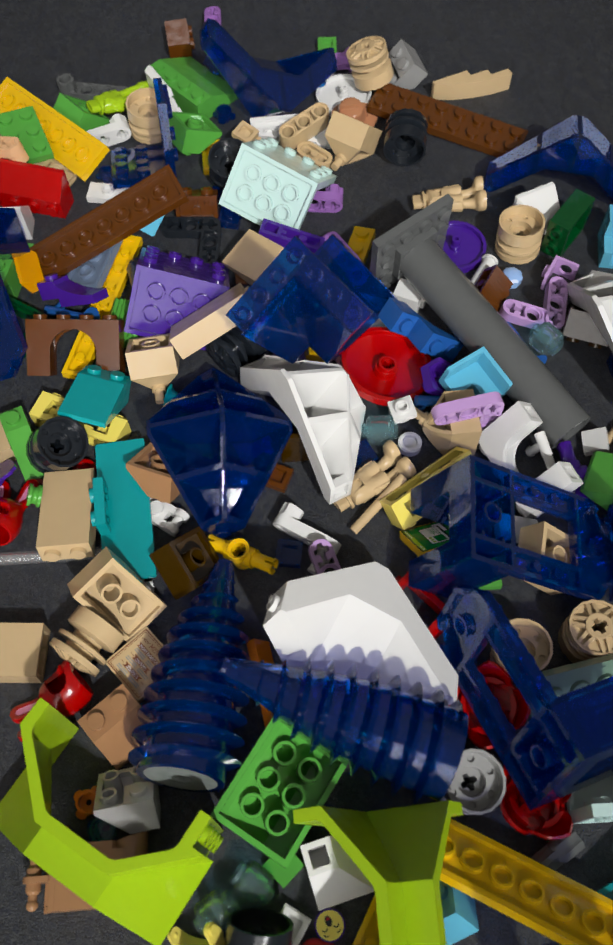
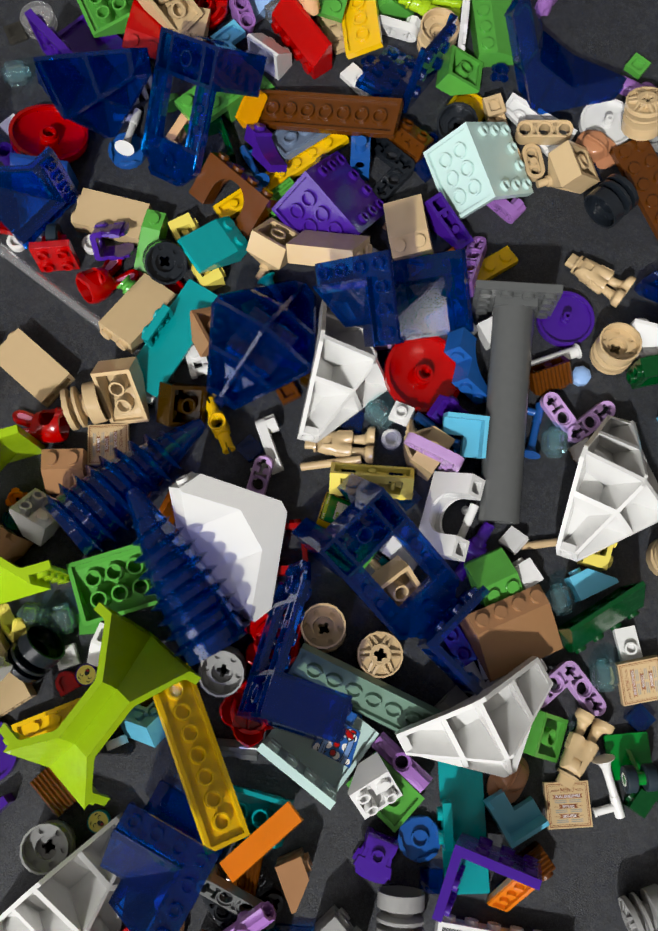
camera: 40 degrees right, 15 degrees up
lavender bracket [540,255,579,290] -> none
none -> blue torso [350,135,371,181]

